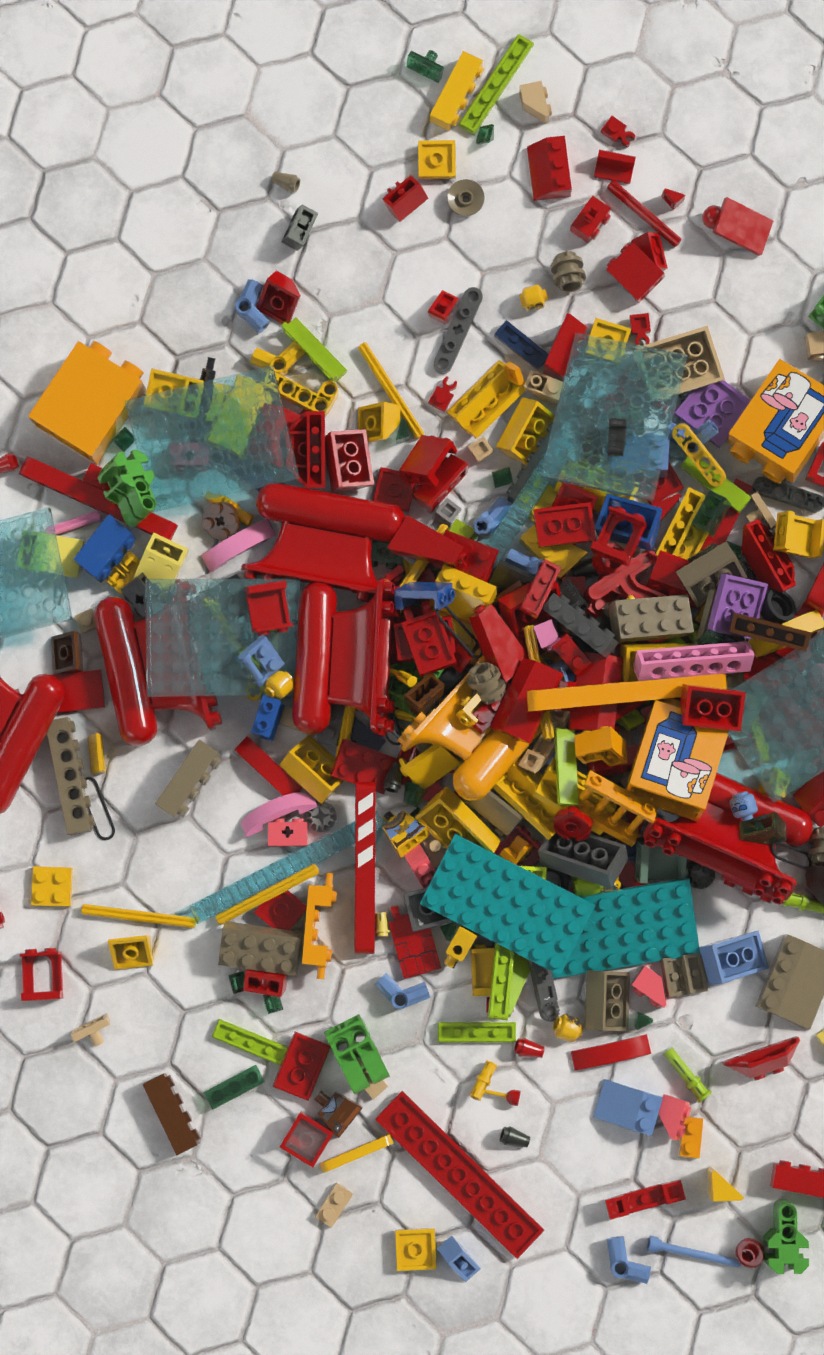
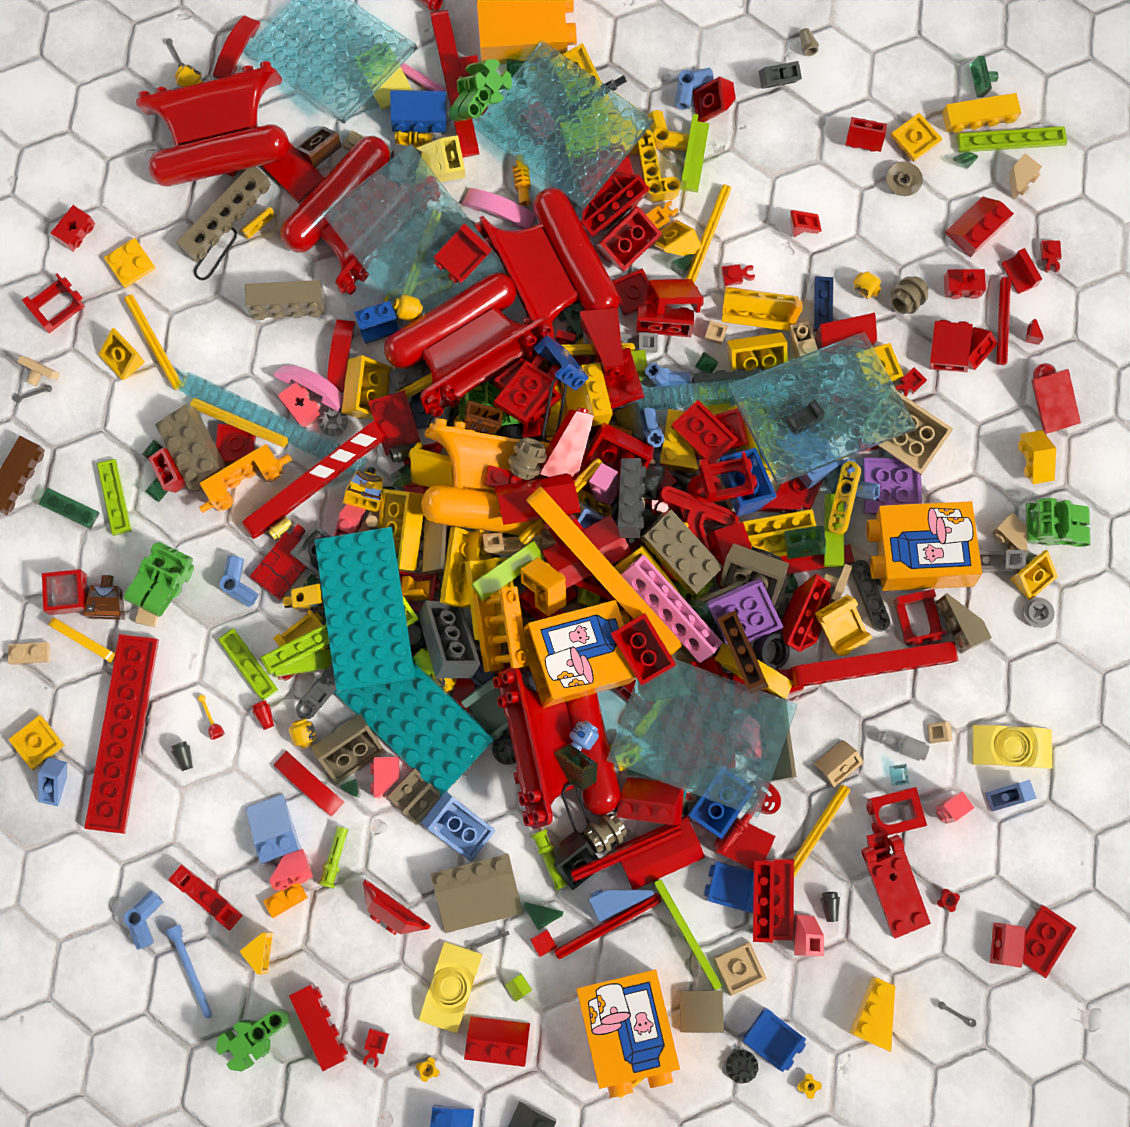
camera: 45 degrees right, 5 degrees down
reddish brown plate [201,501,240,540] -> none
medium blue plate [238,634,285,686] -> none
red tile [272,1031,331,1101] -> none
yellow axle [390,668,417,687] -> none
dark grey piece [434,287,483,374] -> none
yellow bracket [455,694,481,728] -> none
yellow pin [469,1060,497,1101] -> none
red tile [519,559,561,619] -> none
red plate [551,632,591,675] -> none
red plate [553,806,593,841] -> none
plate [735,1238,765,1268] -> none
none -> dark grey hinge [14,385,52,403]
none -> light orange plate [646,201,678,230]
none -> yellow brick [1018,430,1056,484]

